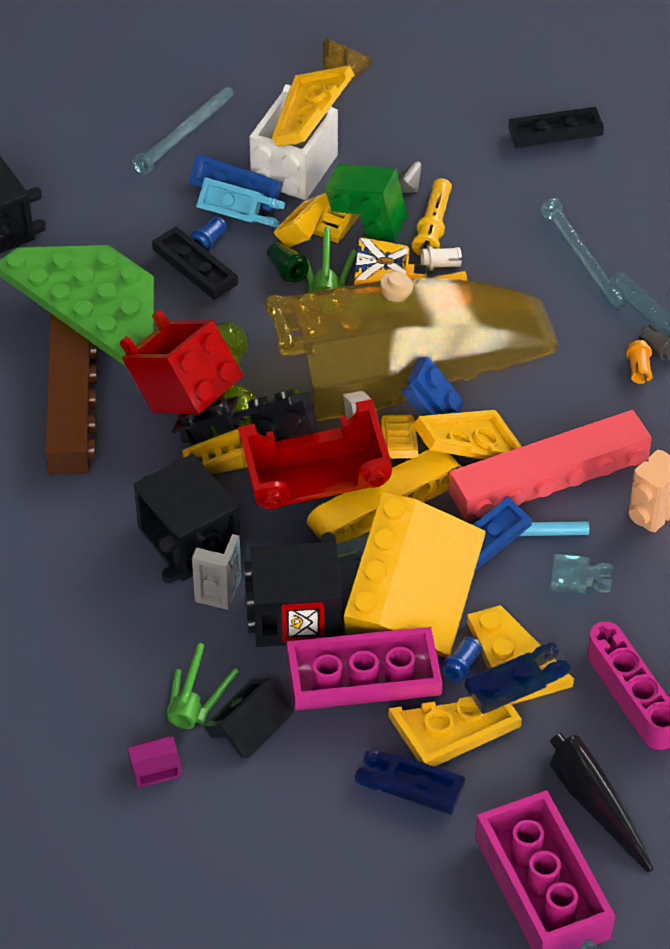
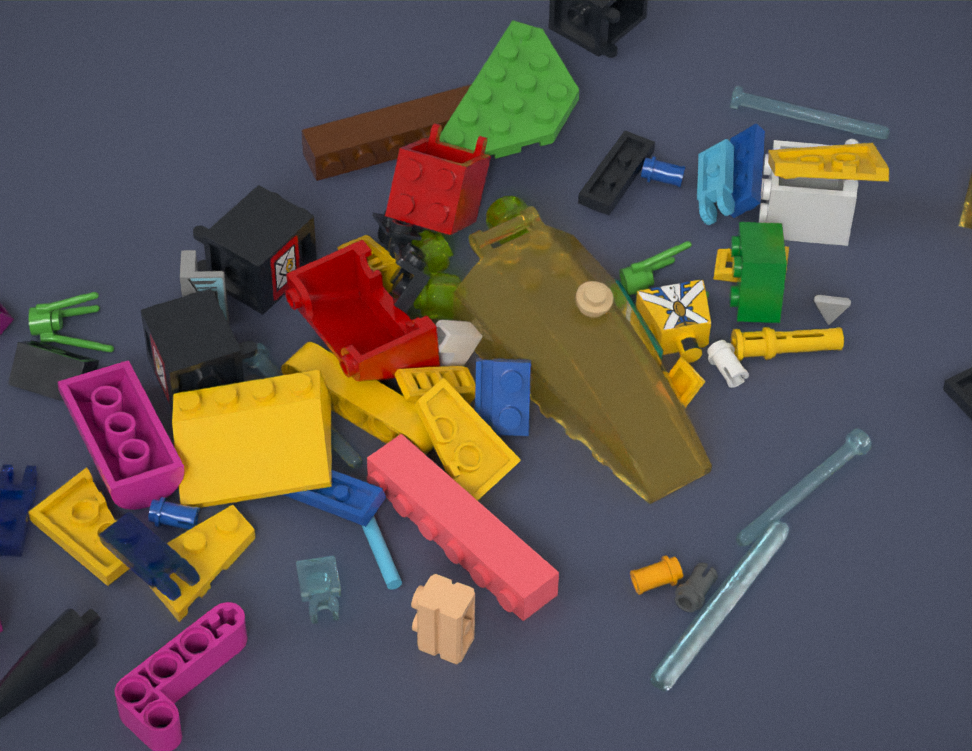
camera: 70 degrees right, 0 degrees up
dark green cone [267,242,309,283] -> none
yellow slope [274,193,328,248] -> none

